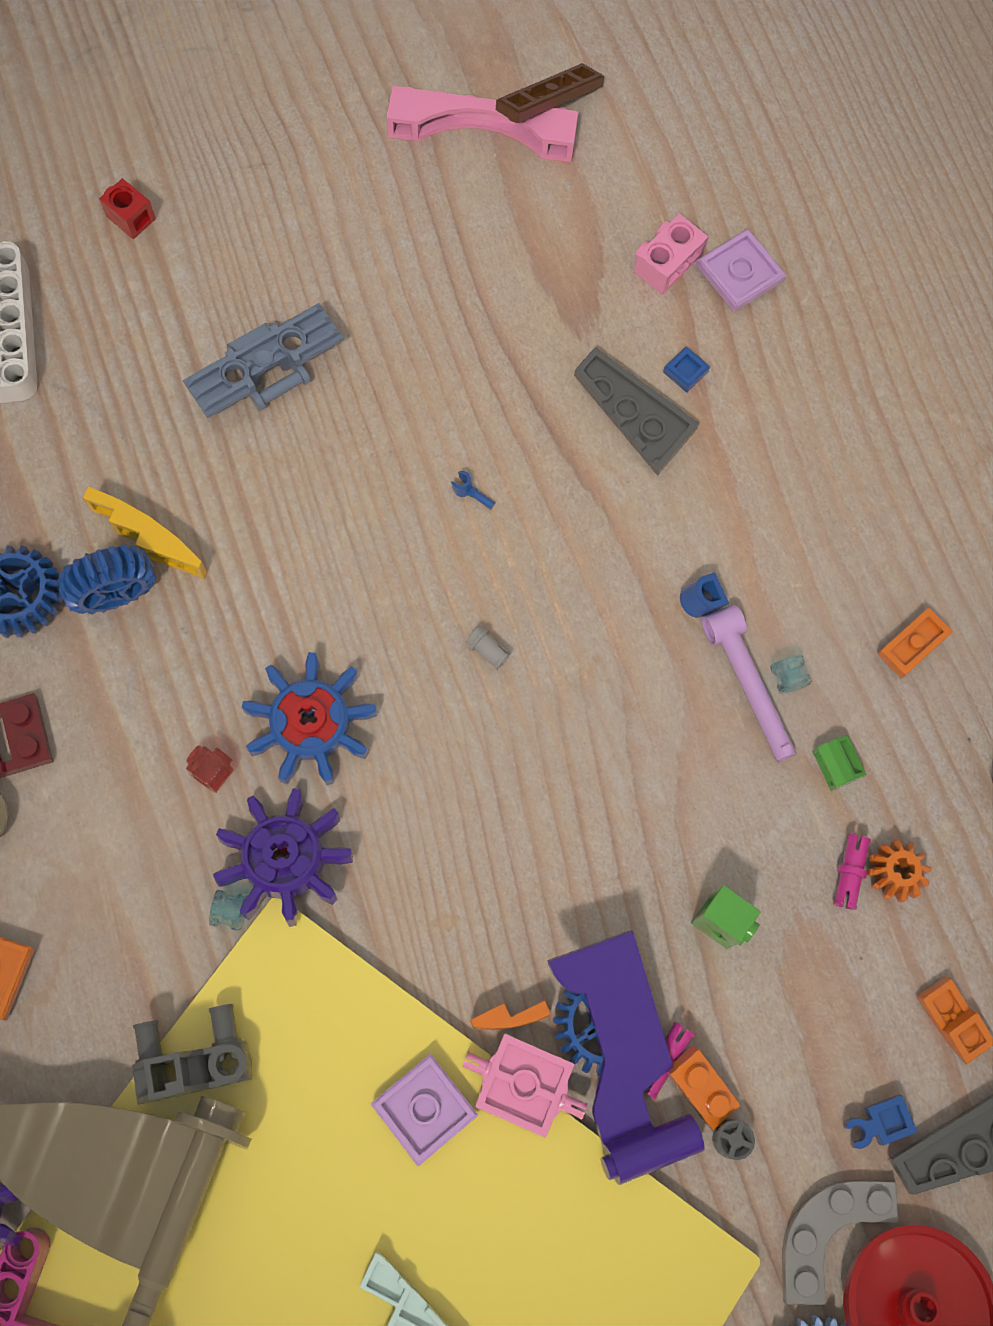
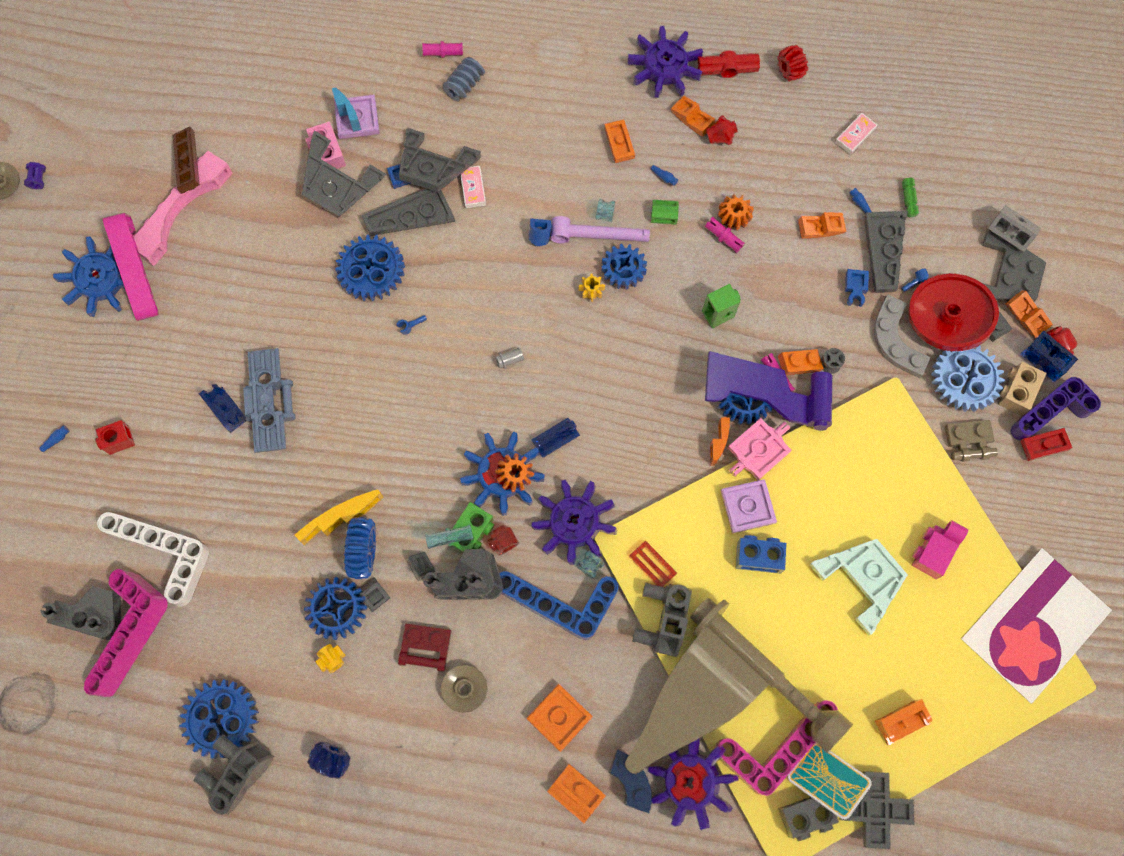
camera: 60 degrees left, 0 degrees up
none -> blue piece [39,425,70,452]
none -> blue gear [53,236,125,317]
none -> dark pink beam [102,212,159,321]
none -> clear blue hinge [199,384,246,433]
none -> dark grey wing [301,130,386,218]
none -> dark azure slope [332,87,361,132]
none -> blue gear [335,234,405,301]
none -> dark grey slope [358,577,390,612]
none -> dark grey wing [399,128,481,192]
none -> dark grey slope [407,552,435,581]
none -> dark pink pin [422,41,463,58]
none -> dark grey piece [423,549,503,600]
none -> clear light blue pin [425,525,473,549]
none -> sand blue piece [442,57,485,102]
none -> bright green brick [445,502,495,554]
none -> bright pink tile [461,166,486,208]
none -> orange gear [495,453,534,493]
none -> blue beam [500,571,618,640]
none -> clear blue hinge [531,417,580,458]
none -> yellow gear [579,273,605,302]
none -> blue gear [601,244,647,290]
none -> clear red tile [629,540,677,587]
none -> blue piece [651,165,678,186]
none -> blue brick [735,535,787,574]
none -> blue hand [901,268,929,292]

